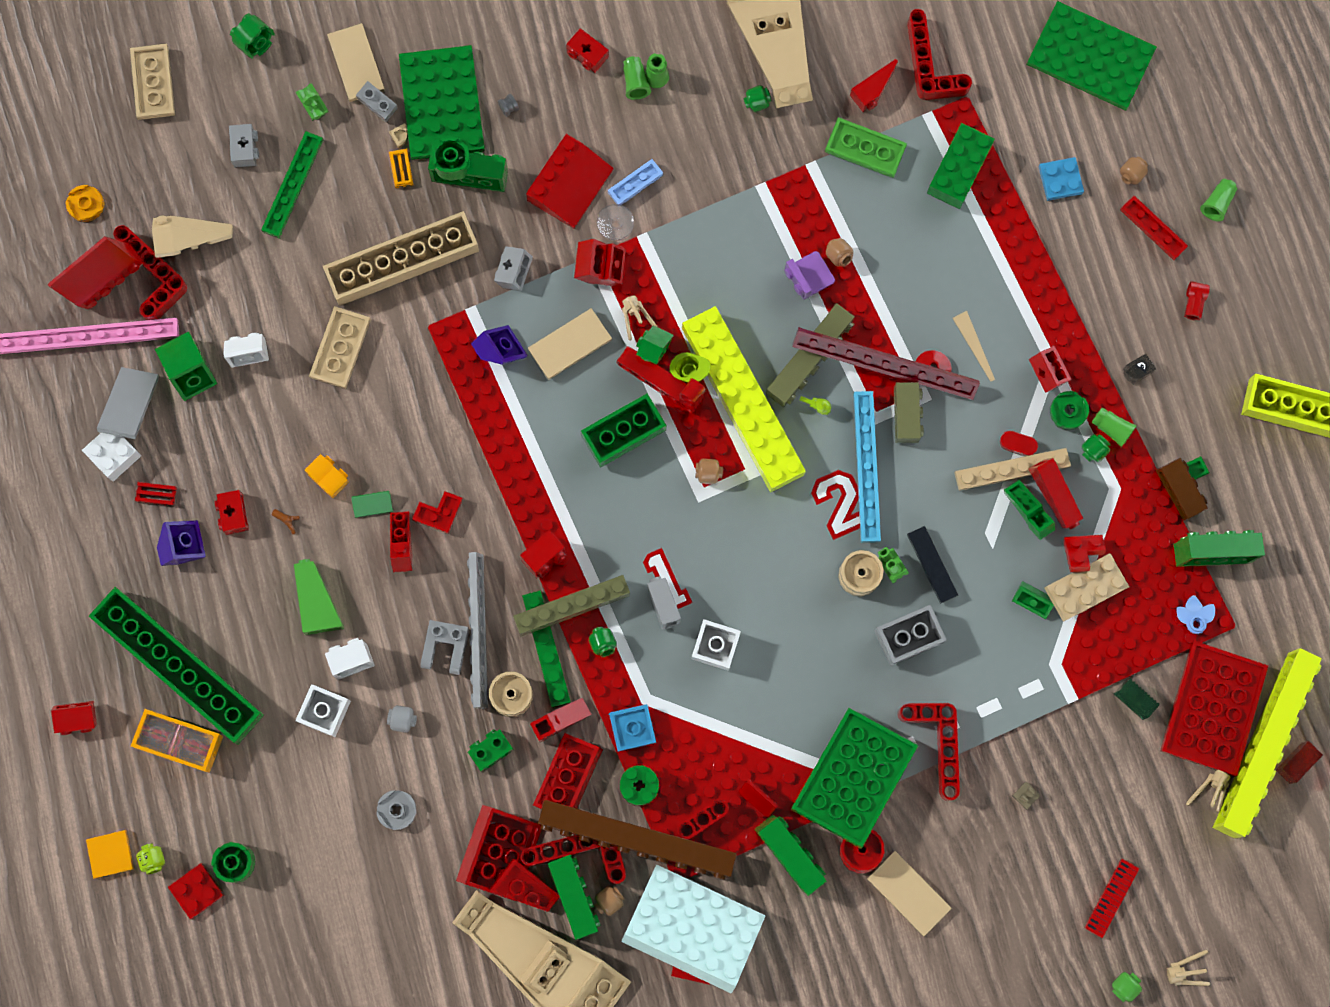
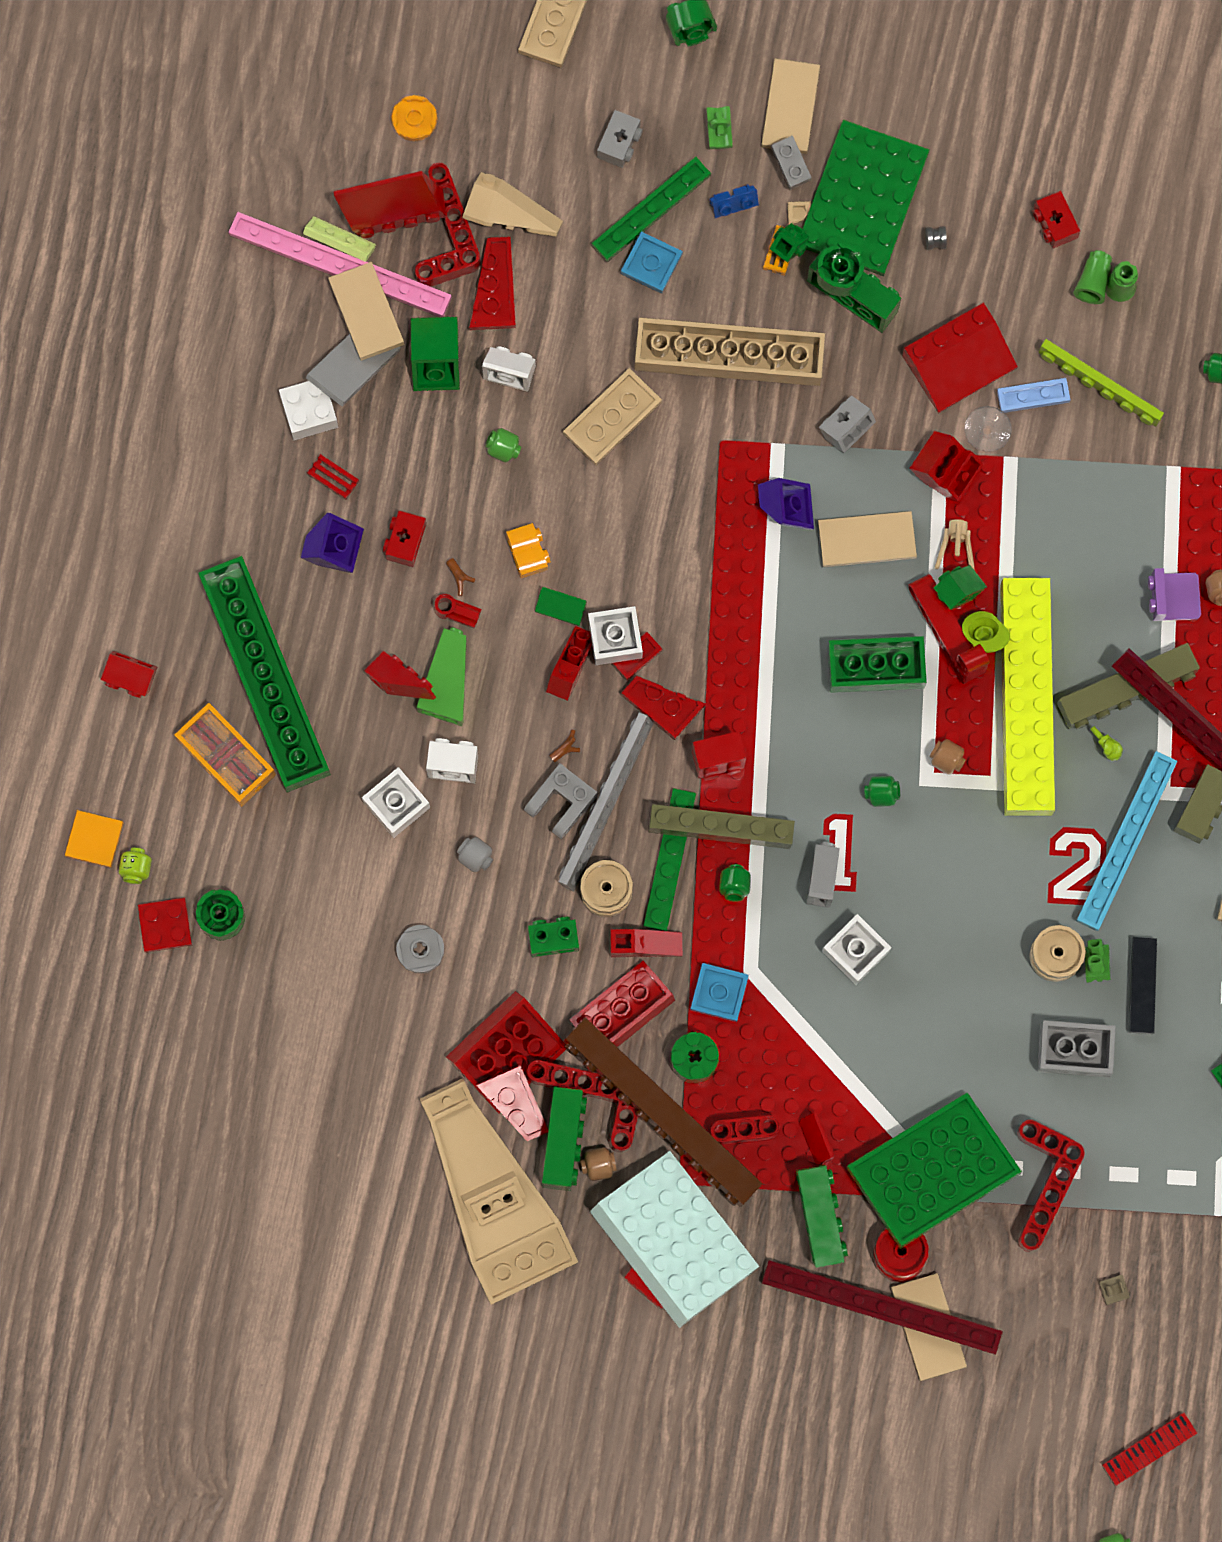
camera: 30 degrees right, 0 degrees up
none -> yellowish green tile [303,216,376,262]
none -> tan tile [328,262,405,361]
none -> red slope [364,651,436,700]
none -> red piece [434,594,482,629]
none -> red wing [469,237,516,330]
none -> bright green head [485,428,521,462]
none -> dark orange bar [549,730,580,762]
none -> white brick [588,606,643,665]
none -> dark azure plate [621,232,683,294]
none -> red wing [621,676,706,740]
none -> blue hinge [709,184,759,218]
none -> dark red plate [762,1260,1003,1355]
none -> green brick [769,223,809,263]
none -> green head [864,776,901,807]
none -> lime plate [1039,339,1164,427]

